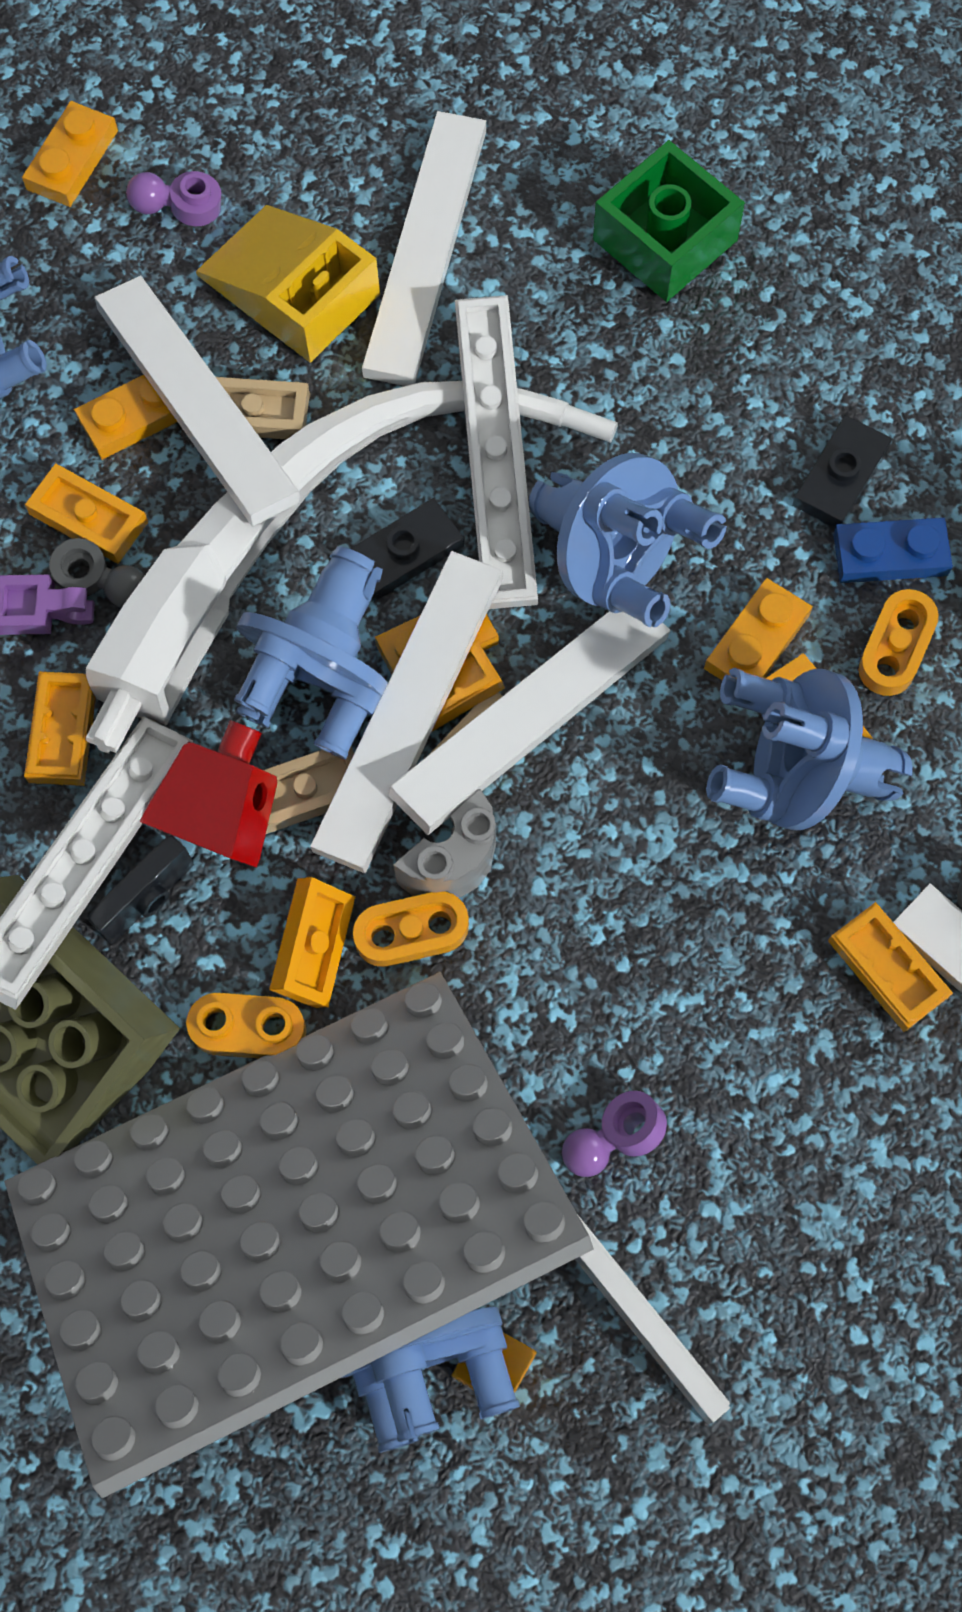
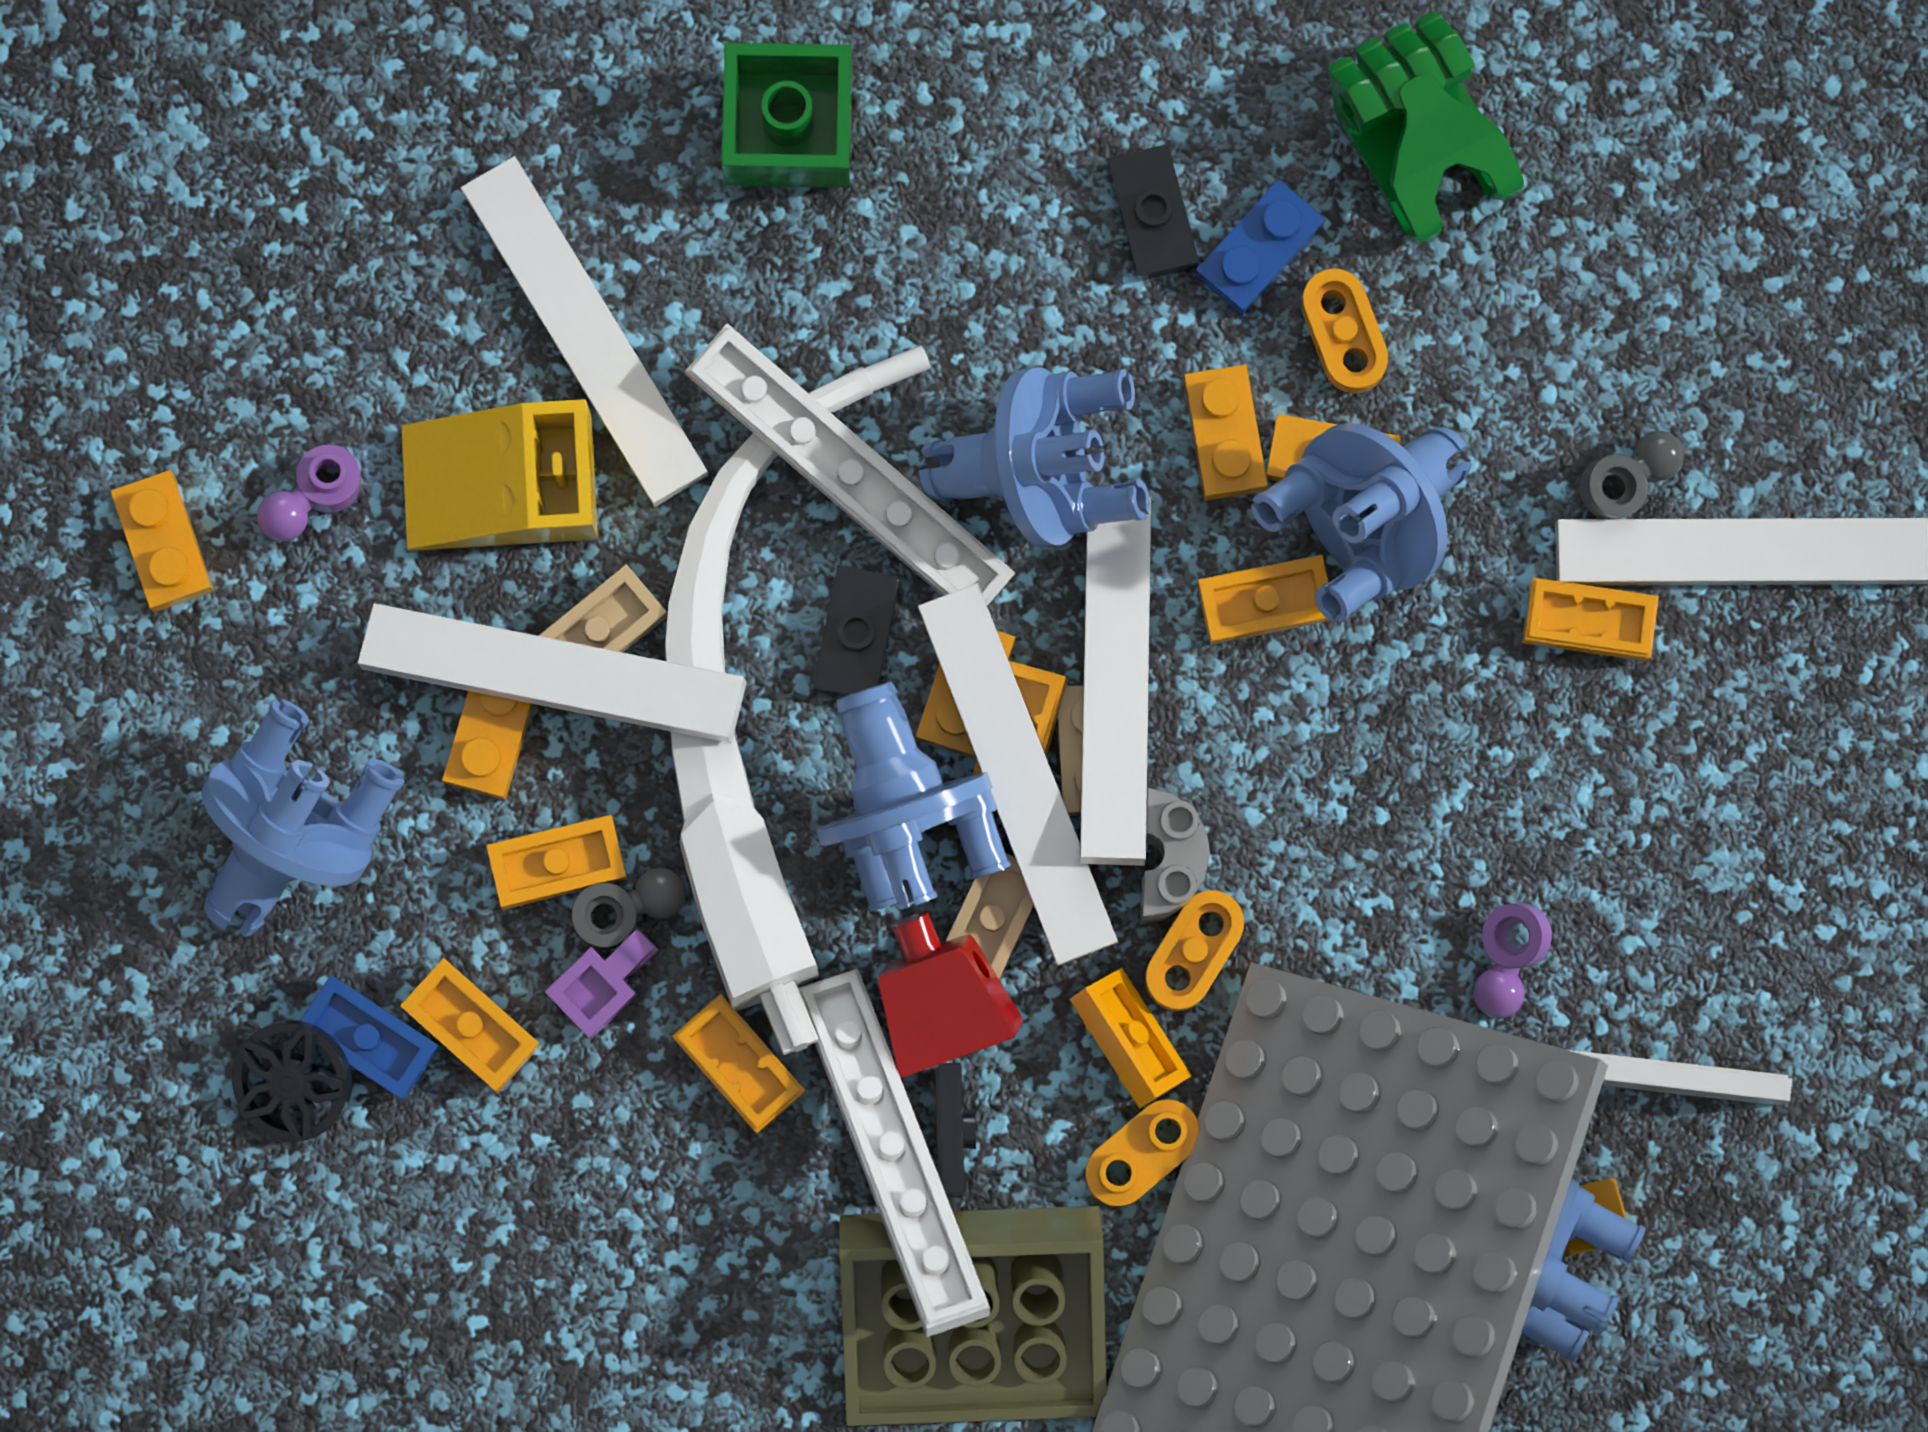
camera: 50 degrees left, 10 degrees up
none -> light orange plate [1197,555,1330,645]

